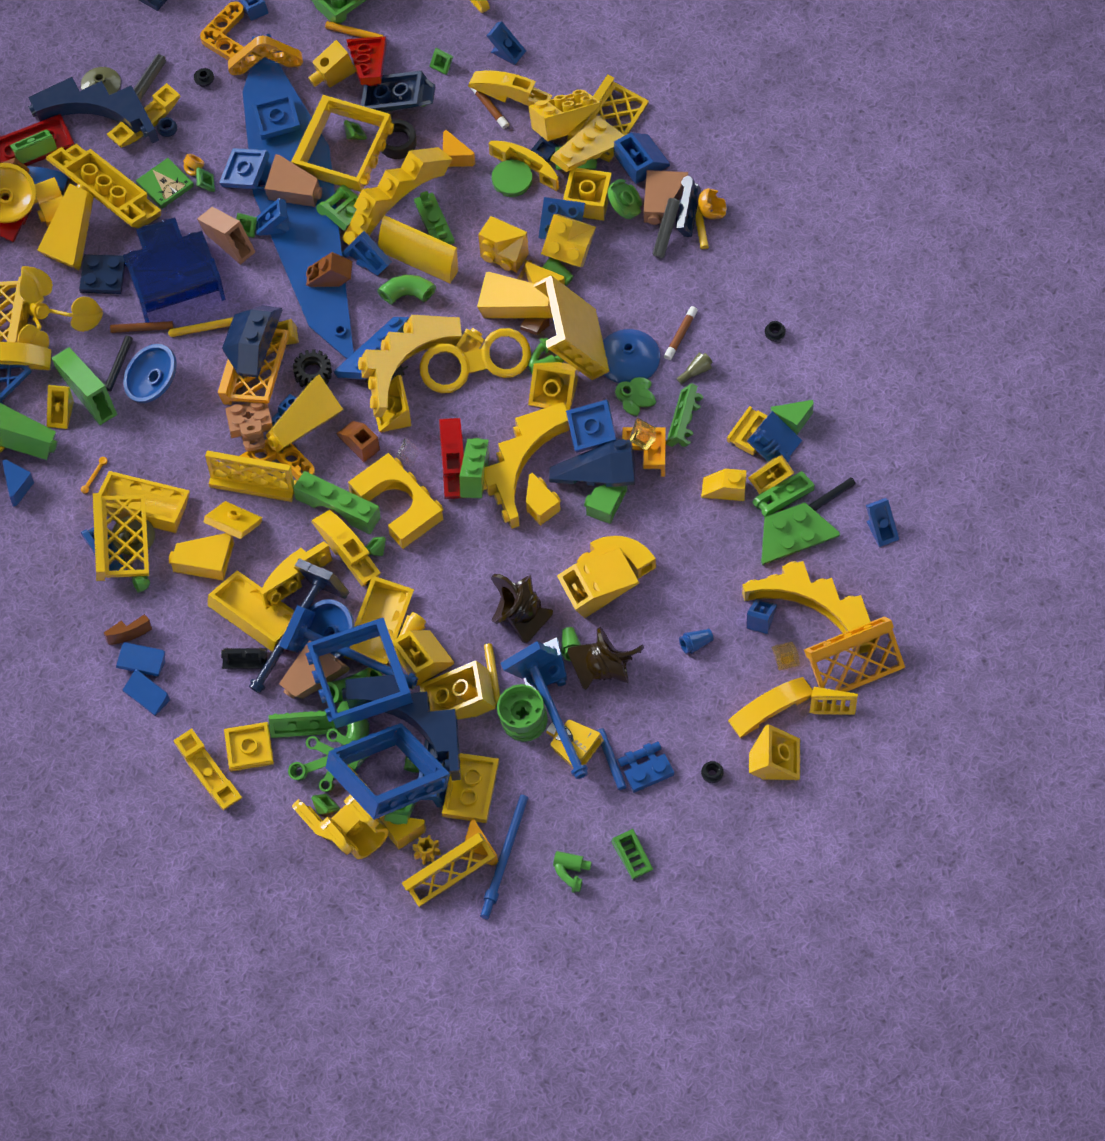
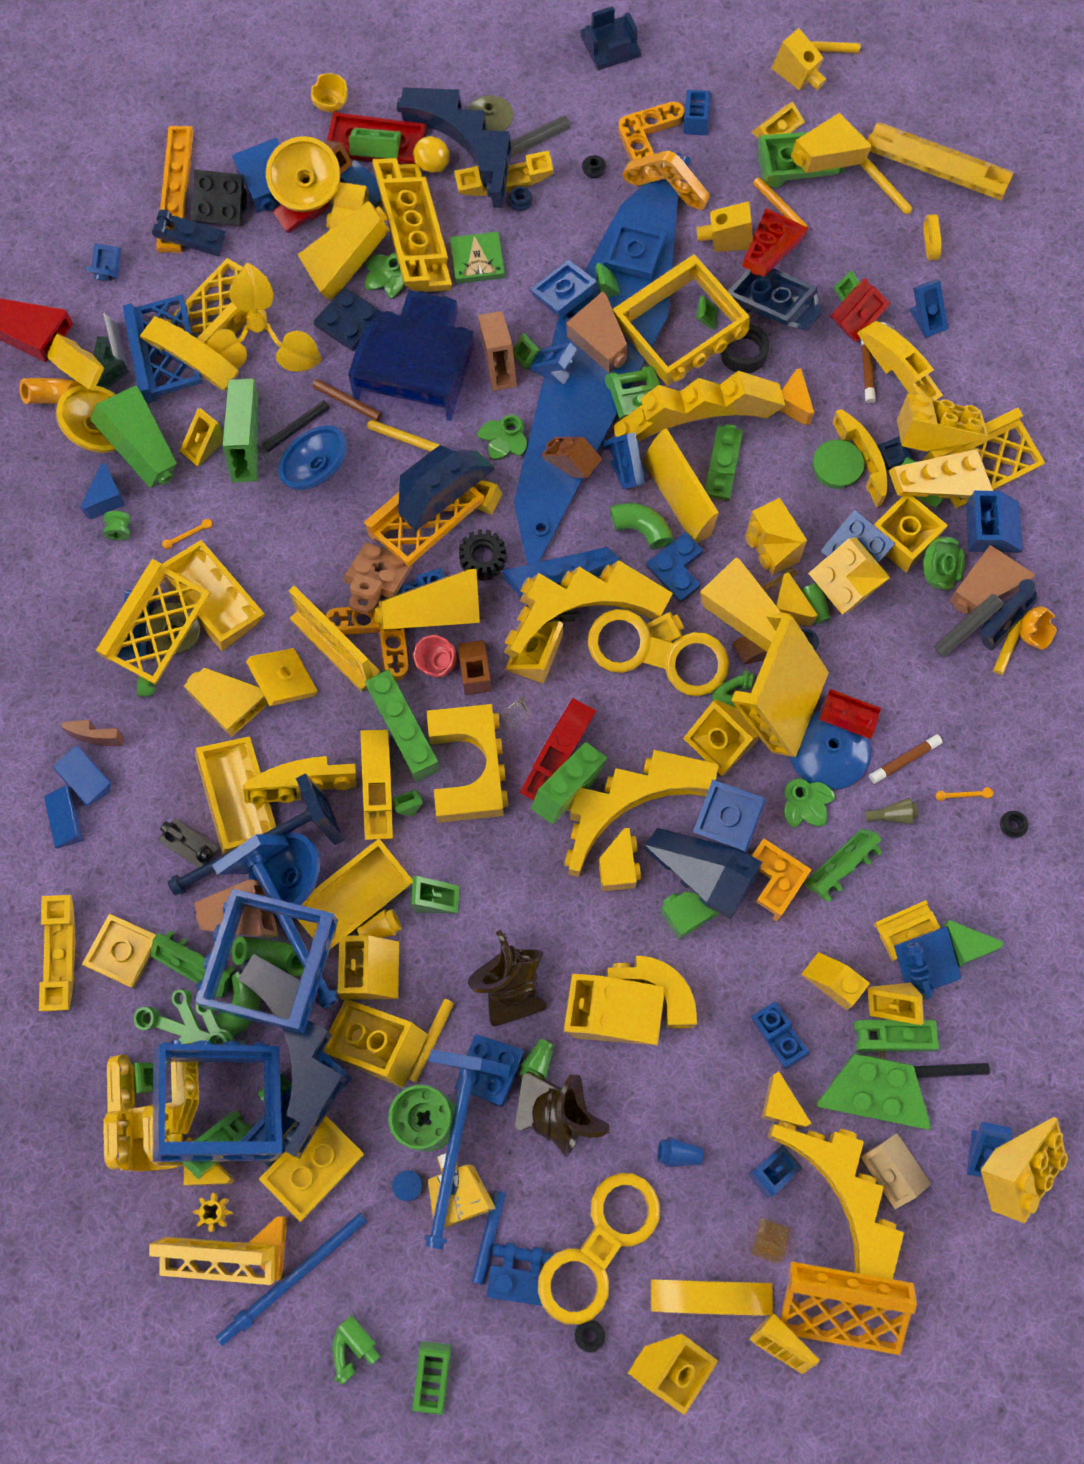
camera: 30 degrees right, 10 degrees up
light orange tile [183,154,205,176] -> none
bright green slope [196,167,215,192] -> none
clear yellow slope [629,418,655,450] -> none
none -> bright green wheel [103,511,131,541]
none -> bright green plate [365,253,405,299]
none -> blue tile [392,1170,423,1202]
none -> bright green slope [411,876,459,914]
none -> yellow hair [413,136,450,173]
none -> coral hair [413,635,457,678]
none -> bright green plate [477,415,527,460]
none -> yellow bar [538,1173,660,1325]
none -> bright green slope [595,263,620,298]
none -> blue plate [646,532,703,603]
none -> blue slope [751,1002,809,1070]
none -> yellow slope [762,1071,811,1129]
none -> red plate [819,689,881,739]
none -> red plate [829,278,891,342]
none -> tan panel [861,1133,931,1209]
none -> light orange hinge [935,787,993,801]
none -> yellow slope [981,1117,1068,1224]

